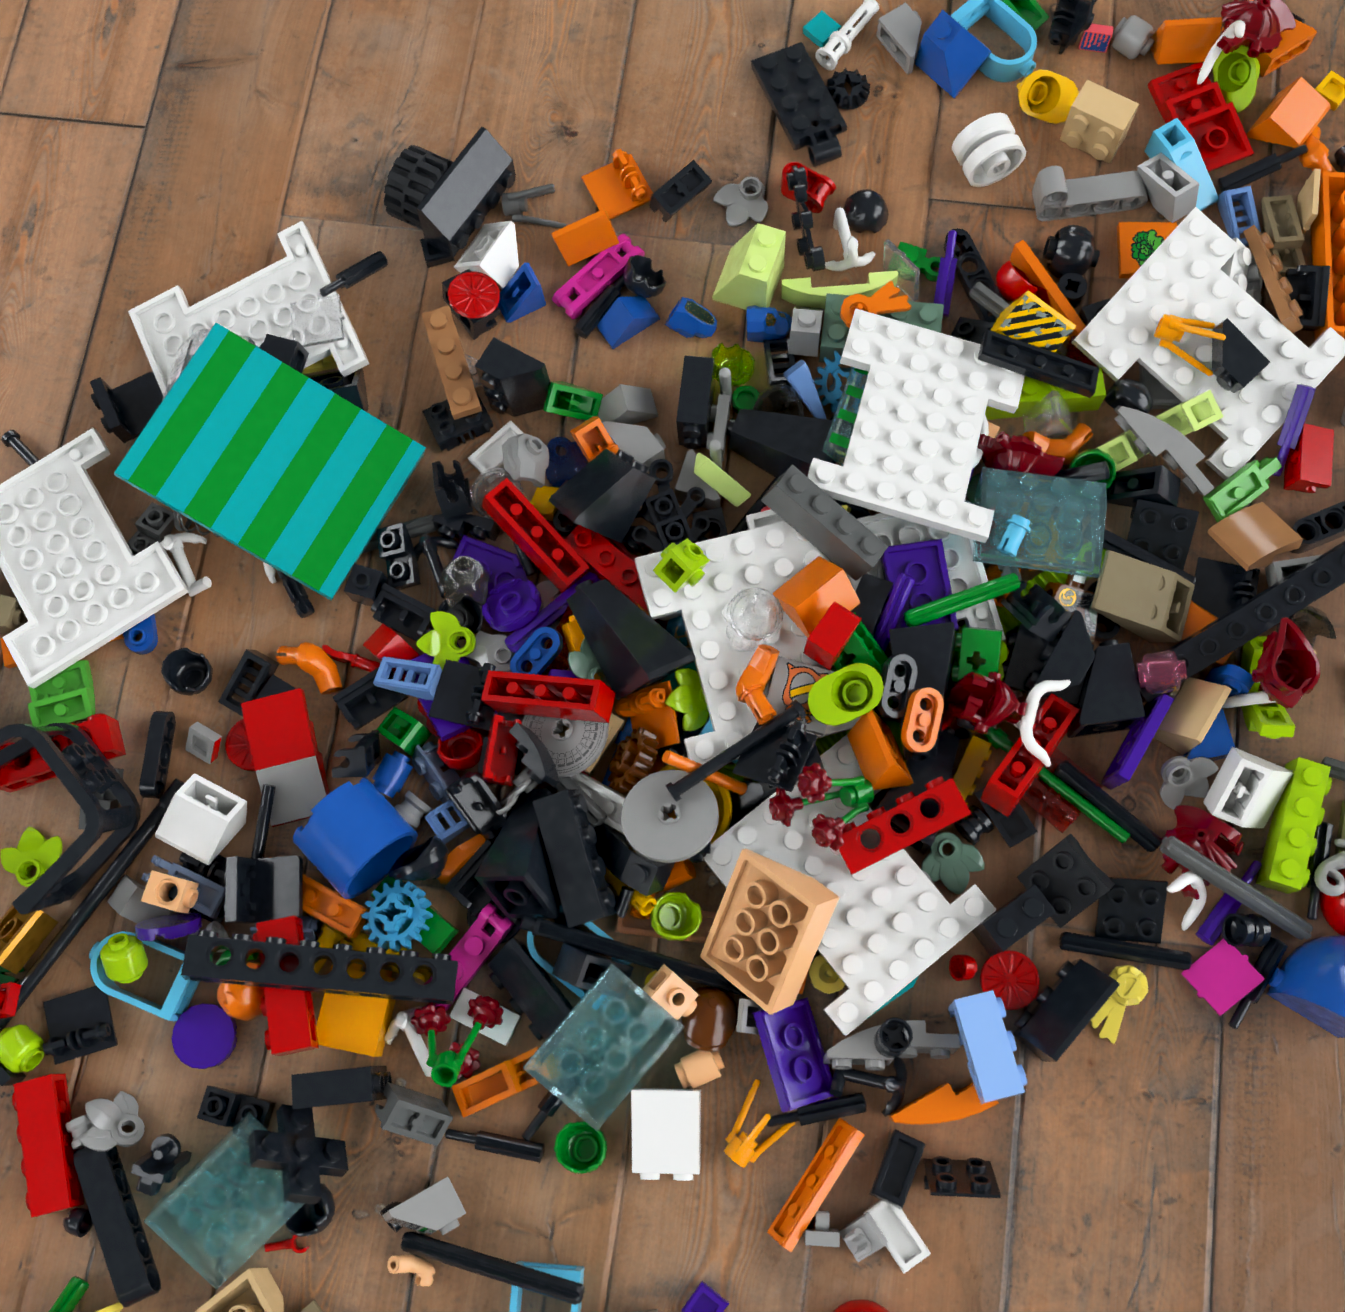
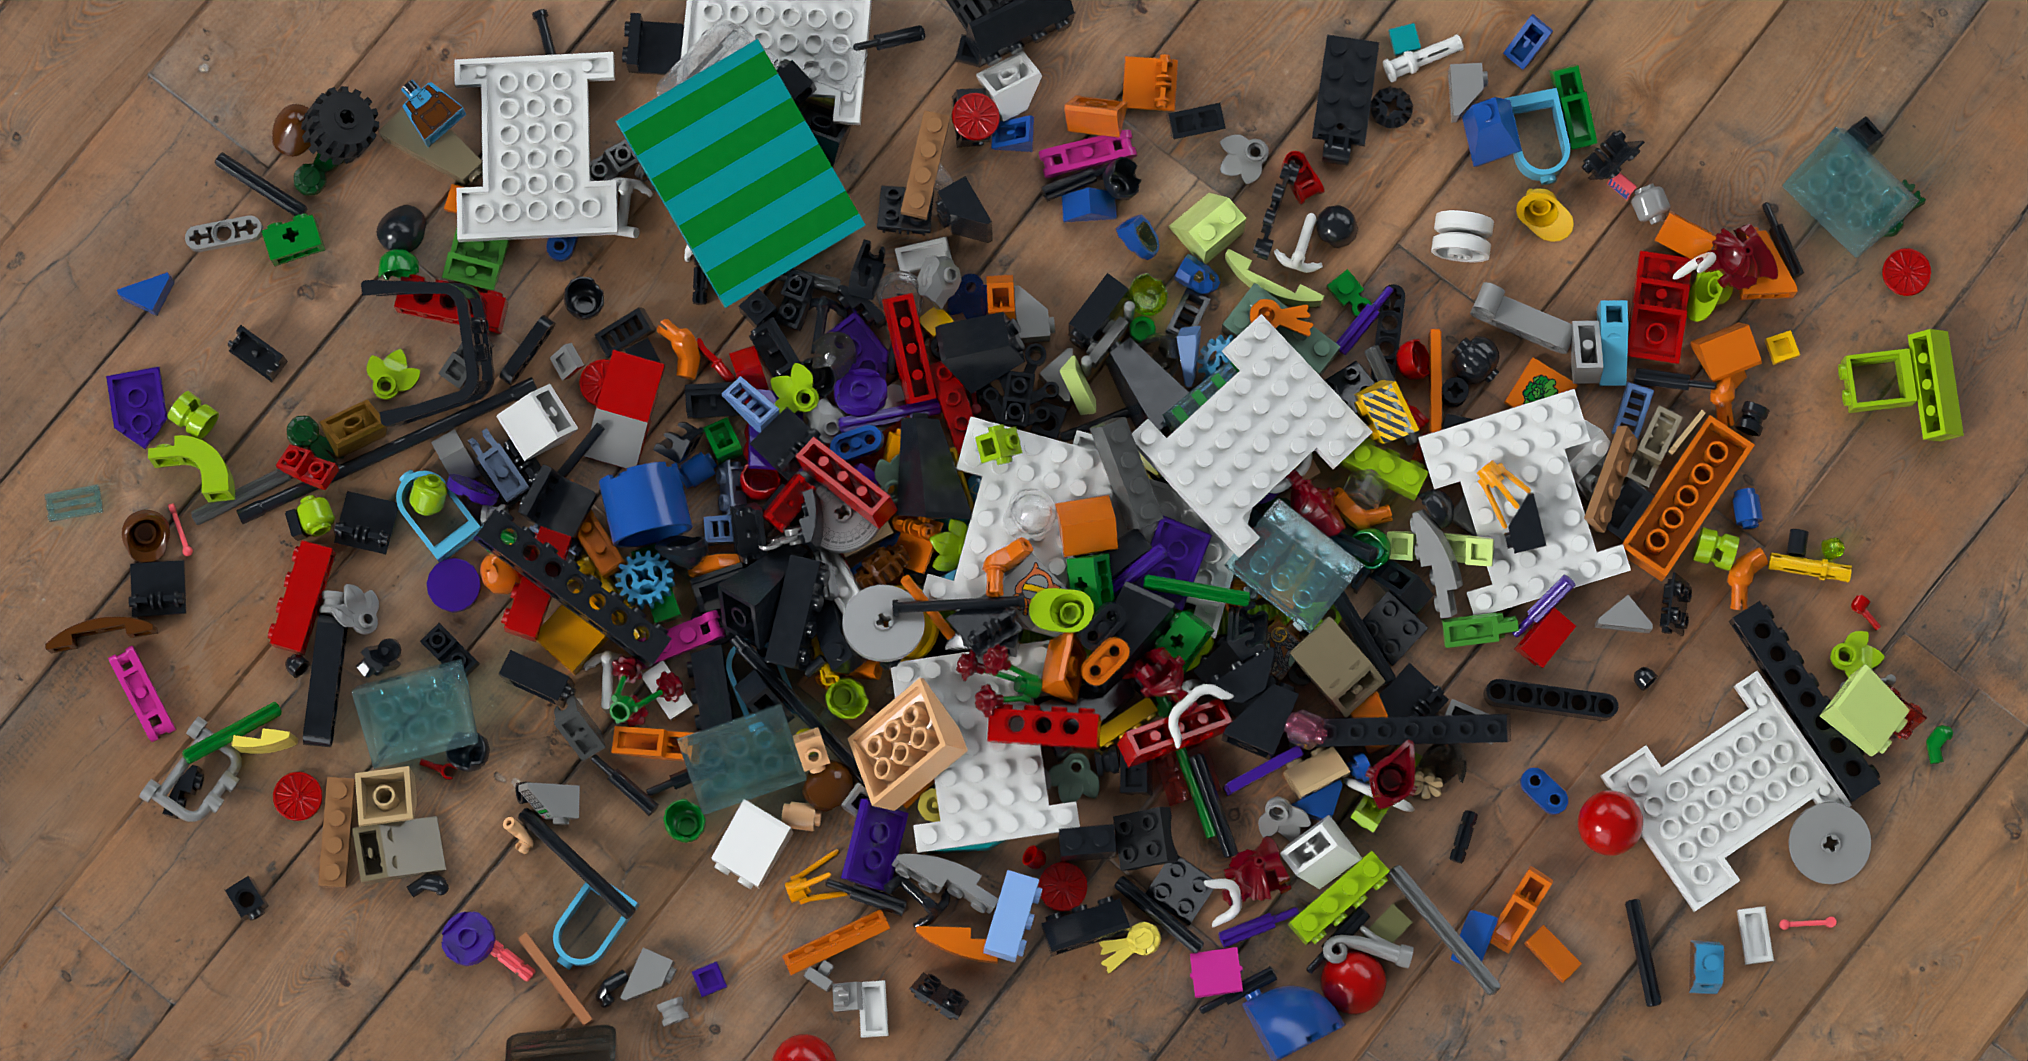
camera: 20 degrees right, 5 degrees up
light nougat brick [141,870,199,914] -> none
black plate [248,1104,349,1204] -> none
light grey wheel [394,790,432,829] -> none
dark grey plant [502,184,568,229] -> none
green slope [543,381,603,420] -> none
light grey slope [598,384,658,424] -> none
light grey slope [789,306,823,357] -> none
red slope [803,601,862,670] -> none
black tile [870,1129,926,1209] -> none
black wheel [874,1017,913,1058] -> none
clear piece [883,239,920,302] -> none
black tile [978,329,1099,398] -> none
medium azure pin [997,514,1031,557] -> none
tan brick [1060,80,1139,164] -> none
dark grey axle [1160,836,1313,940] -> none
medium nougat slope [1207,502,1303,571] -> none
black wheel [1222,914,1271,947] -> none

